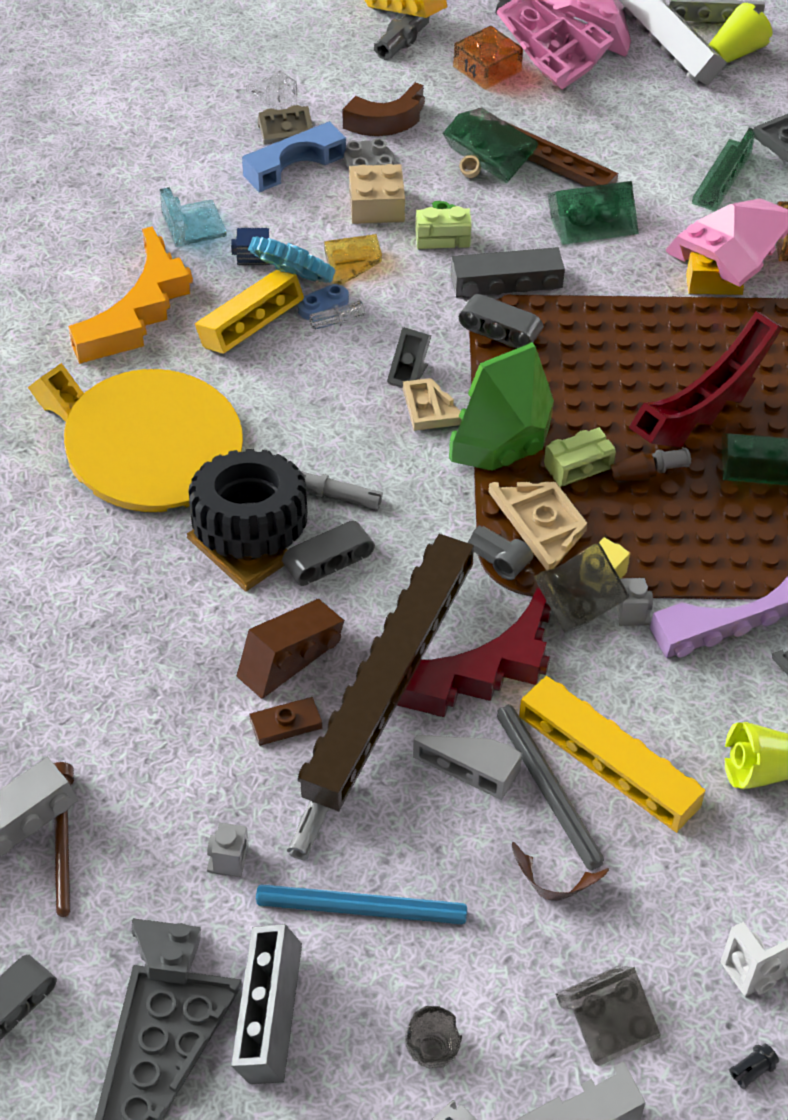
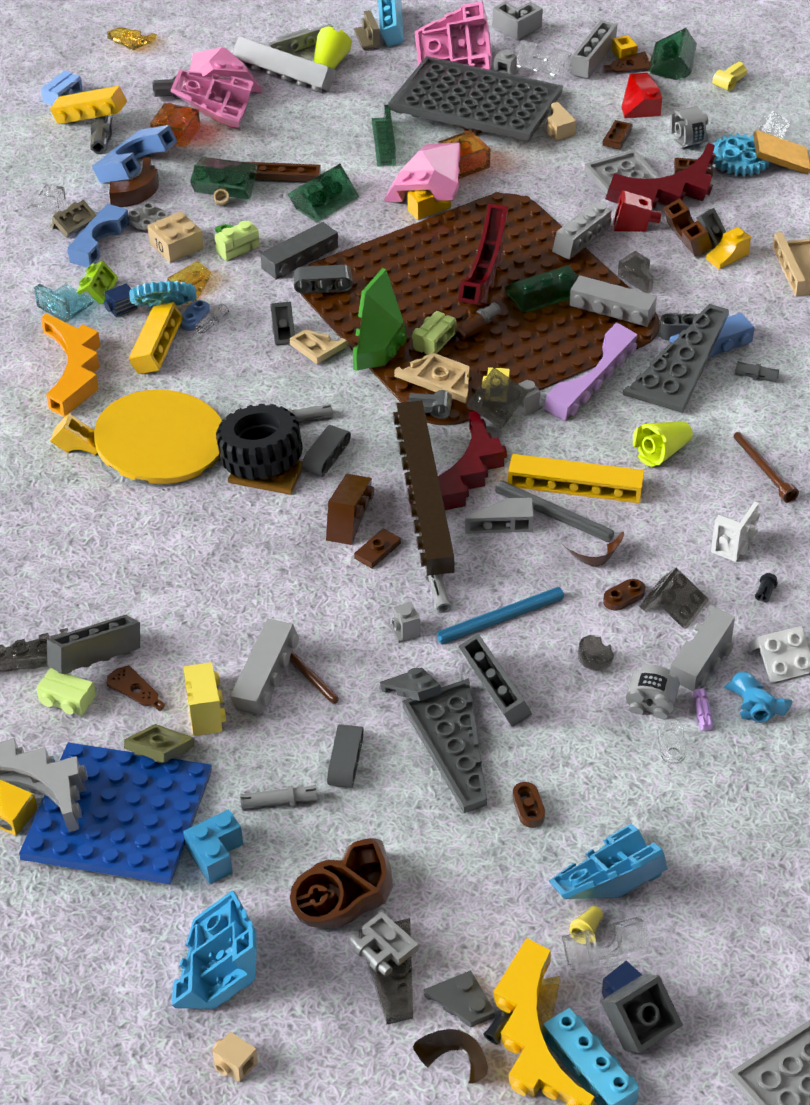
camera: 30 degrees left, 5 degrees down
none -> lime bracket [76,260,119,304]
none -> medium blue arch [92,125,177,183]
none -> reddish brown plate [603,579,646,611]

